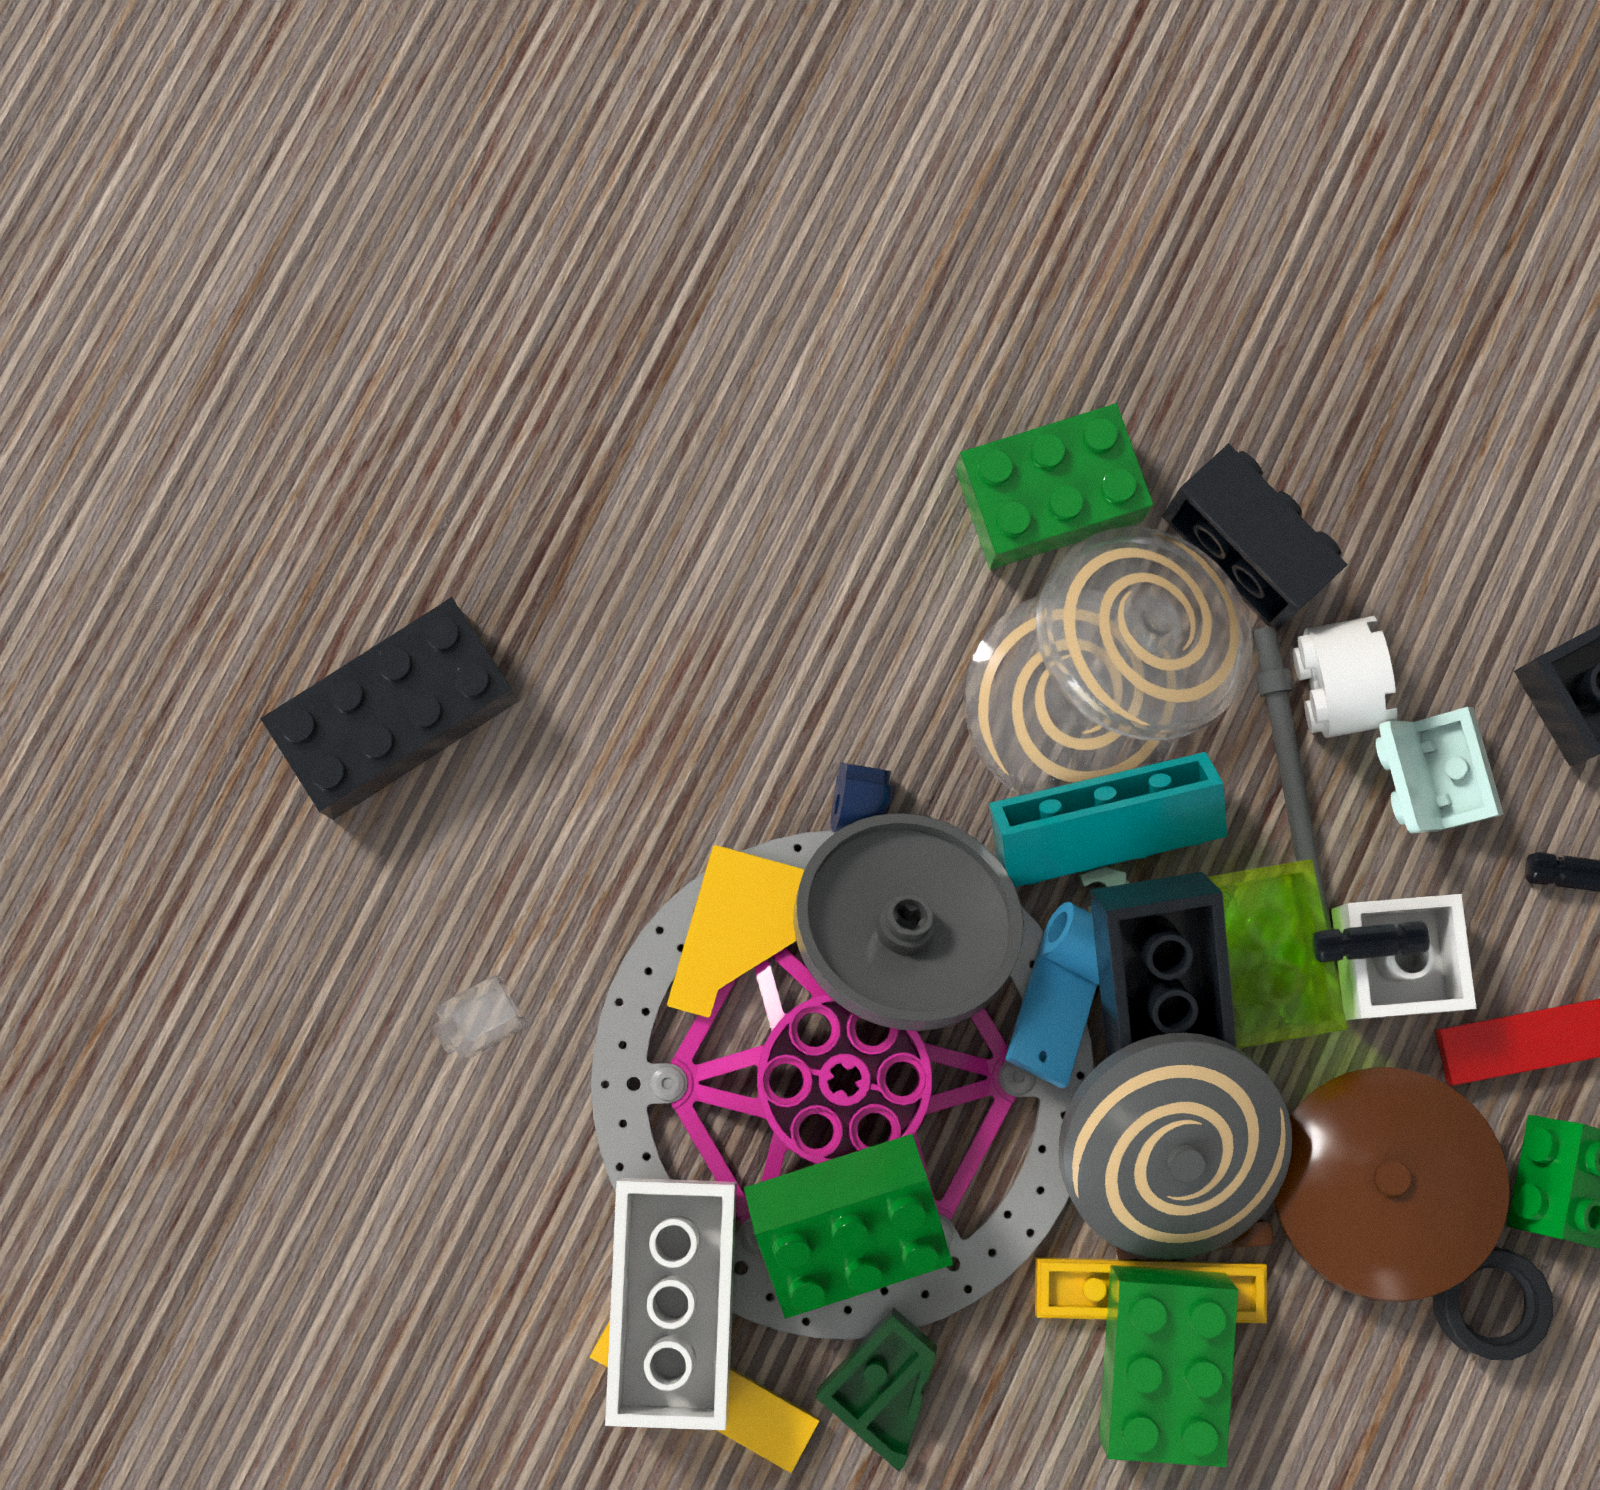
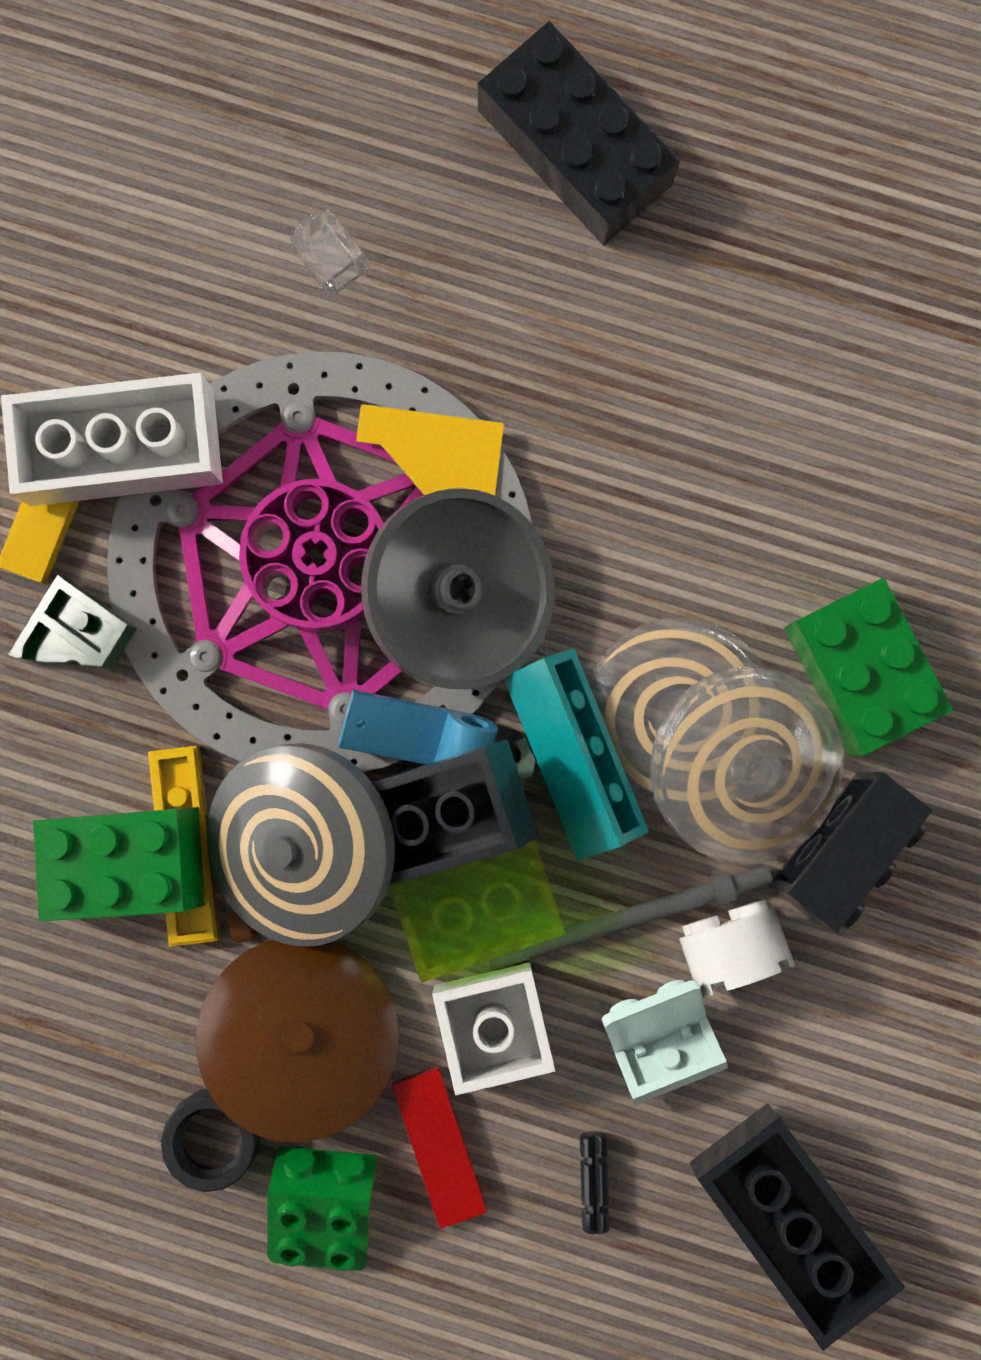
camera: 85 degrees right, 5 degrees up
green brick [744,1134,953,1319] -> none
dark blue piece [831,762,896,832] -> none
black axle [1312,921,1430,963] -> none

